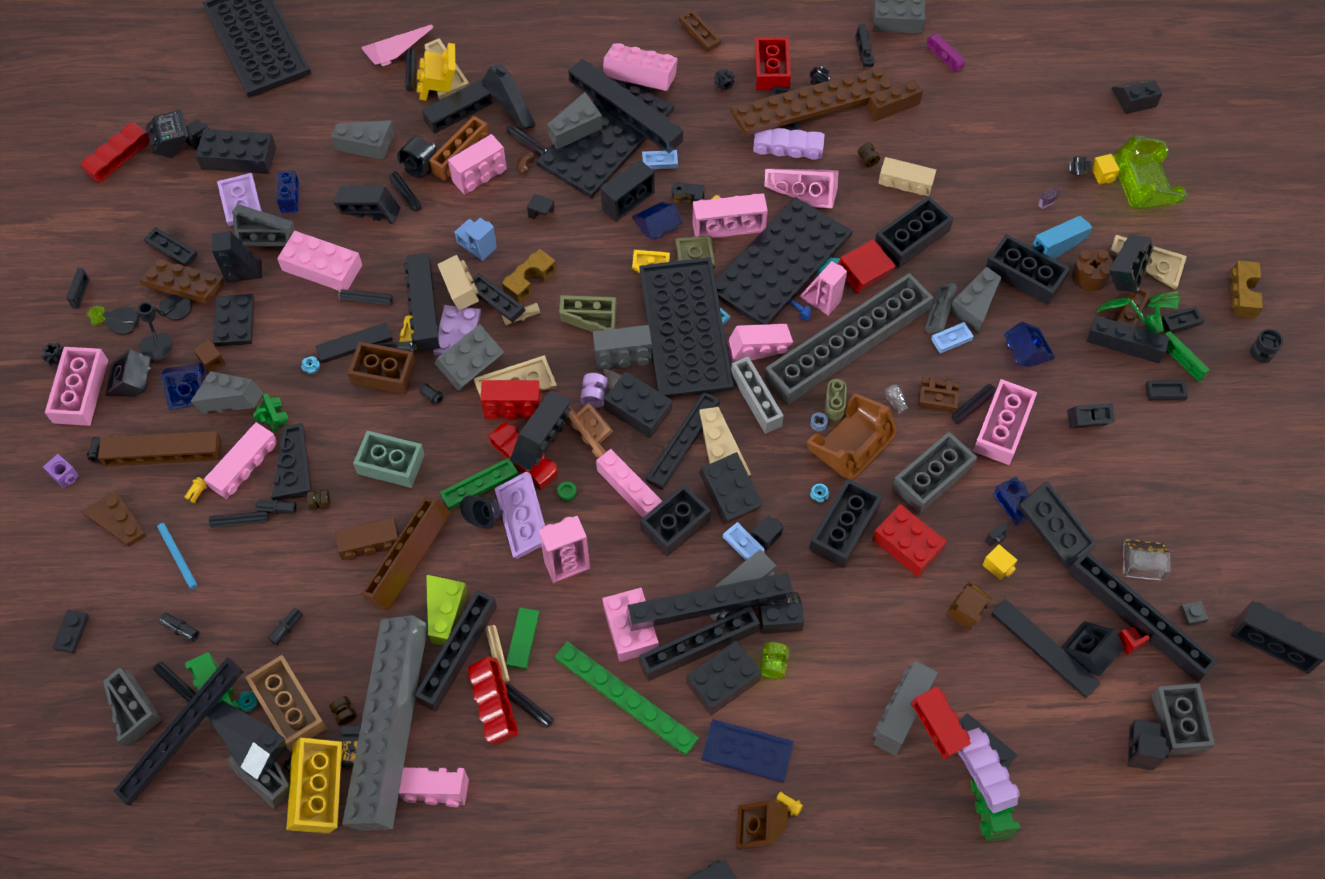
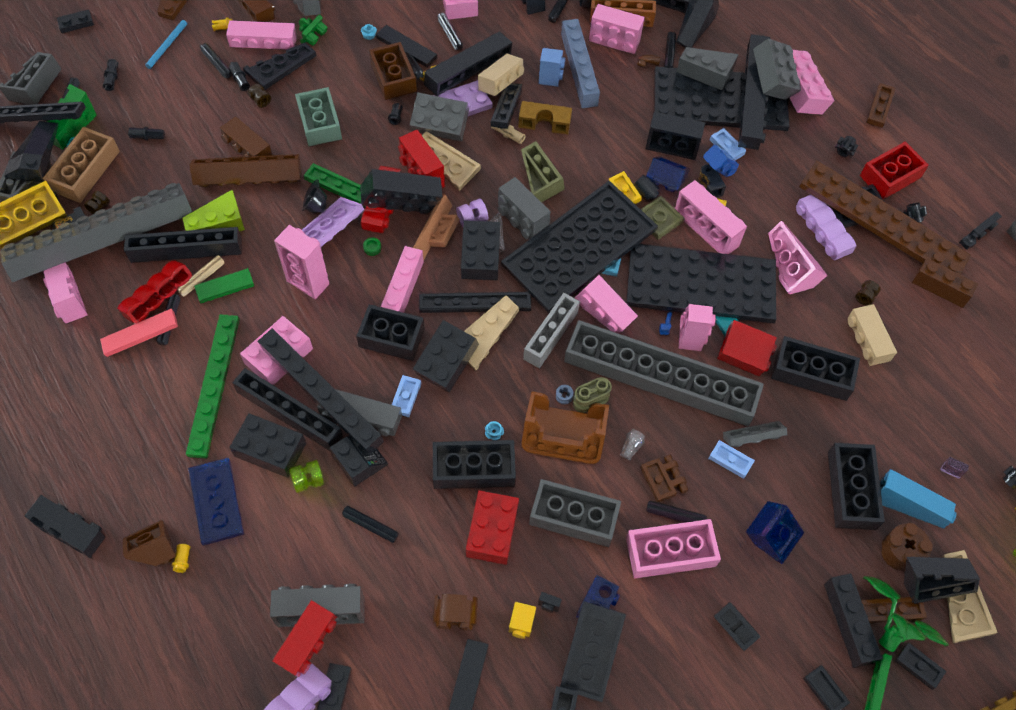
camera: 55 degrees right, 0 degrees up
black panel [527,194,555,219] -> none
black brick [752,515,783,551] -> none
dark grey wedge [949,267,1001,334] -> none
none -> coral tile [100,309,178,357]
none -> black axle [342,506,399,543]
none -> sand blue brick [561,19,600,108]
none -> black brick [633,175,660,201]
none -> blue brick [703,145,739,177]
none -> dark grey brick [753,39,801,100]

